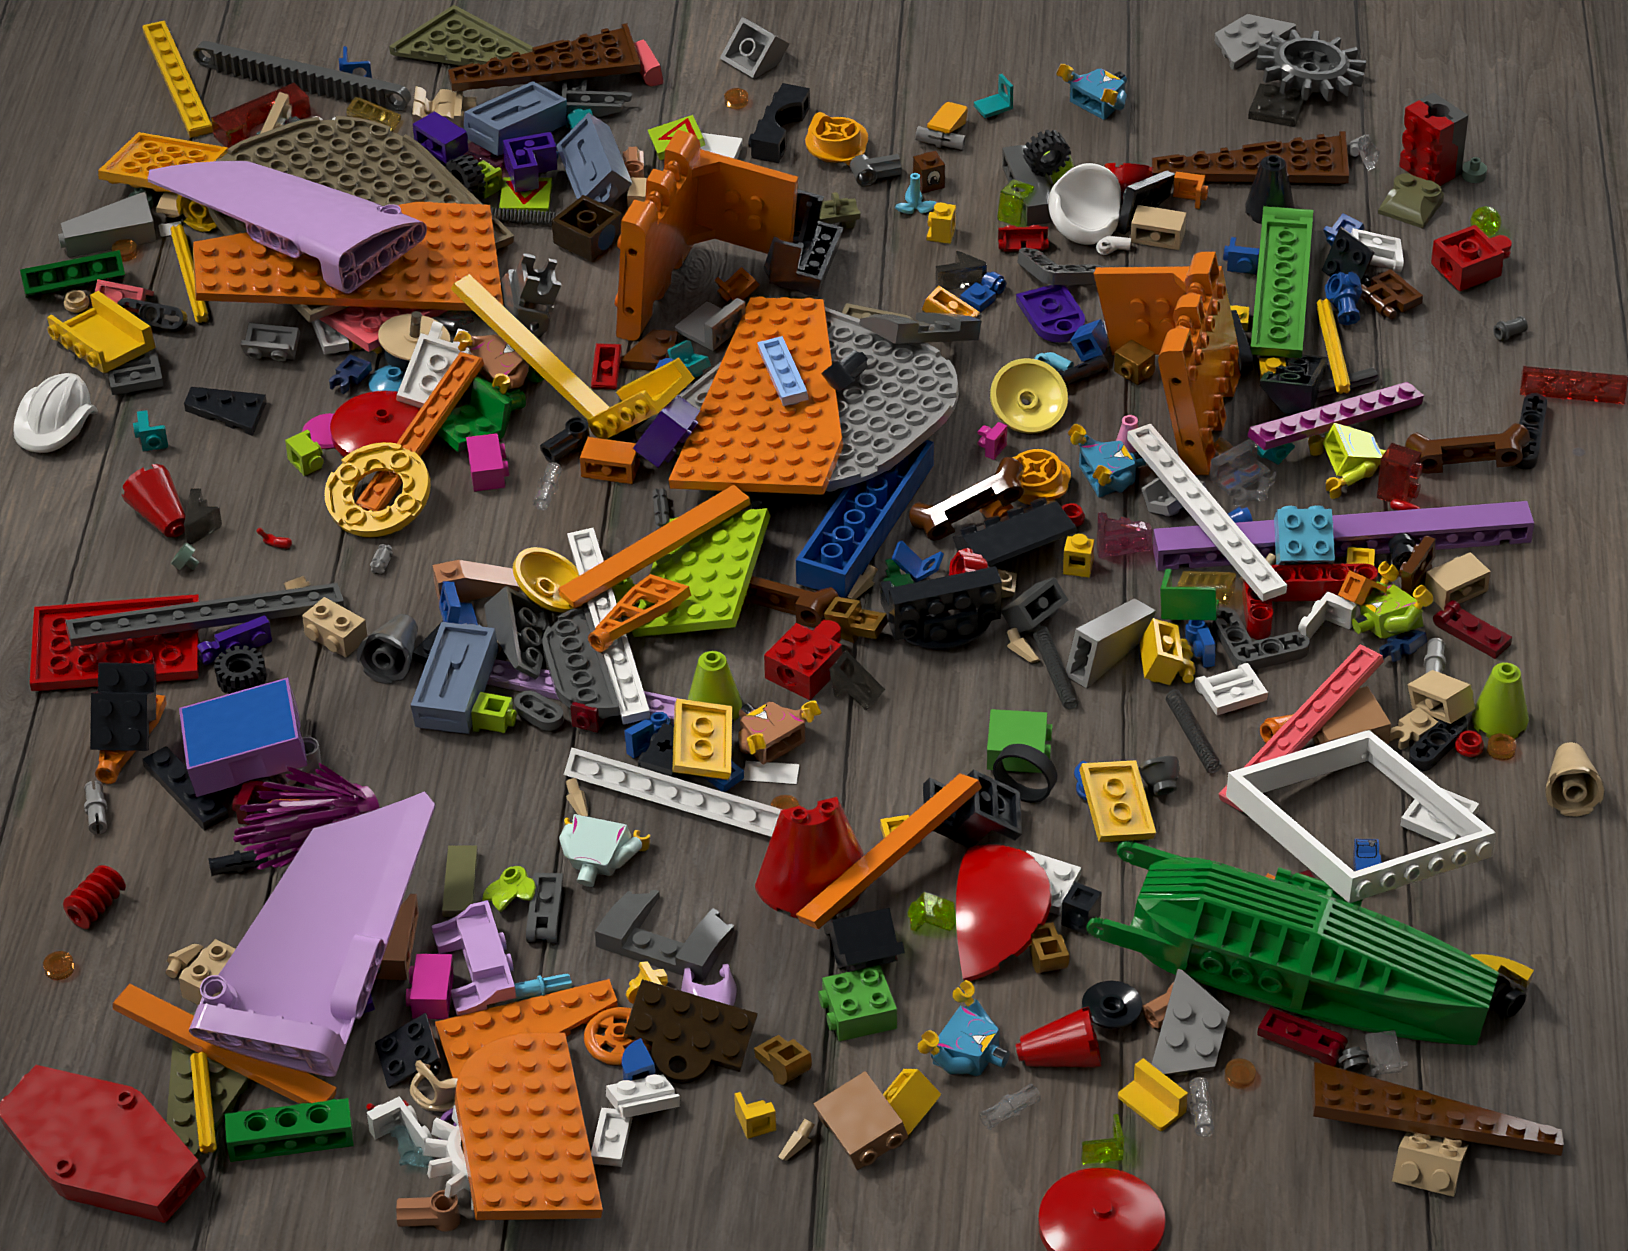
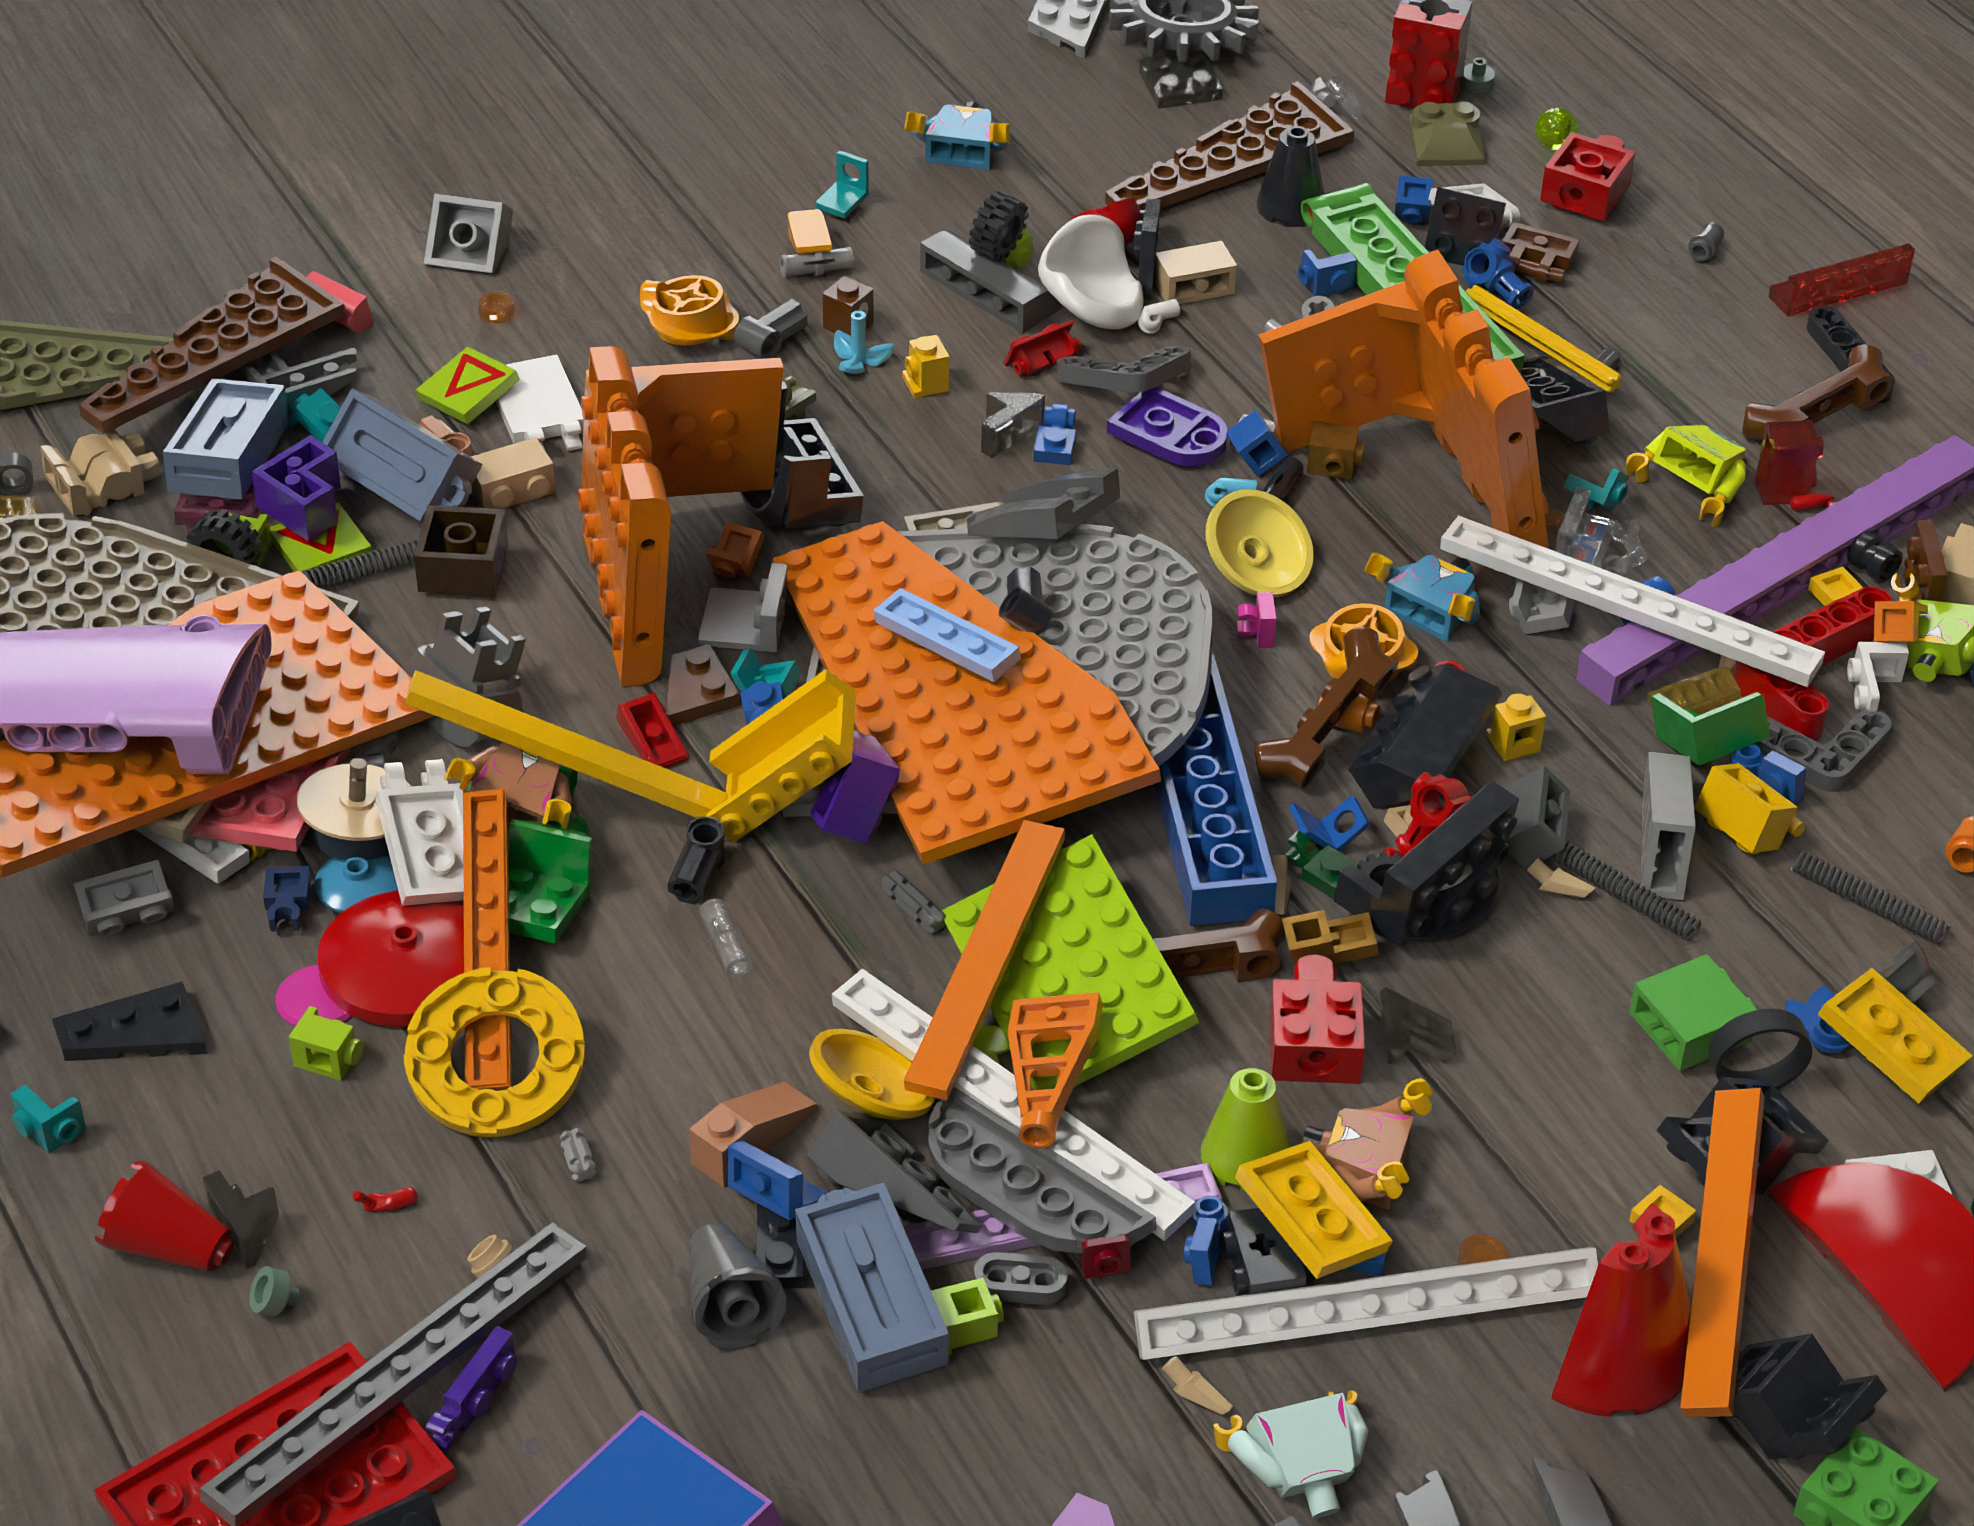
camera: 35 degrees left, 0 degrees up
black tyre [214,646,267,694] -> none
tan brick [302,597,367,658] -> none
dark purple brick [413,111,469,166] -> none
dark pink brick [466,433,509,492] -> none
orange brick [580,437,640,484] -> none
white sticker [743,761,799,784] -> none
black arch [748,83,810,163] -> none
clear neon green bracket [908,892,956,932] -> none
light orange slope [922,285,980,318] -> none
clear neon green bracket [997,179,1034,227] -> none
clear pink wing [1097,512,1153,558] -> none
bright pink cone [1116,415,1138,453] -> none
orange bracket [1173,172,1209,209] -> none
white plate [1195,663,1268,715] -> none
magenta plate [1248,382,1424,450] -> none
medium azure brick [1274,506,1335,565] -> none

